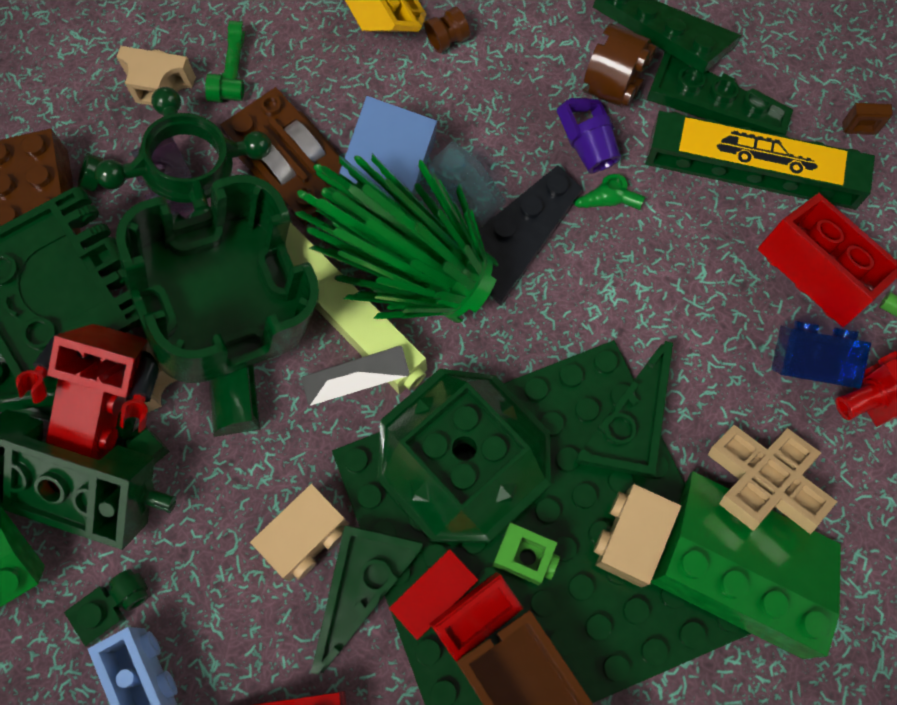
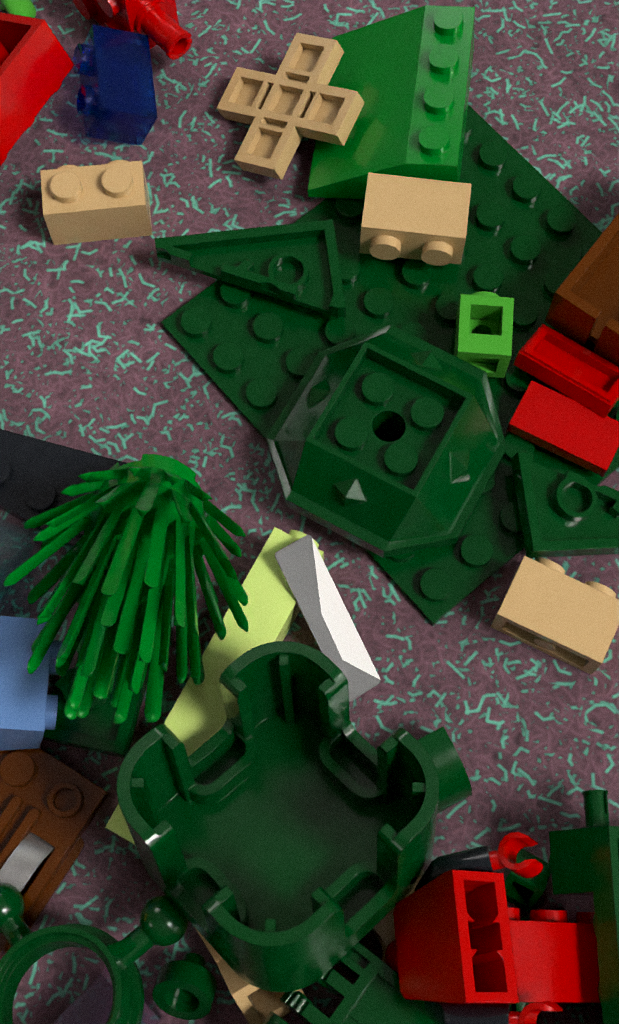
camera: 110 degrees left, 0 degrees up
none -> tan brick [40,160,152,245]

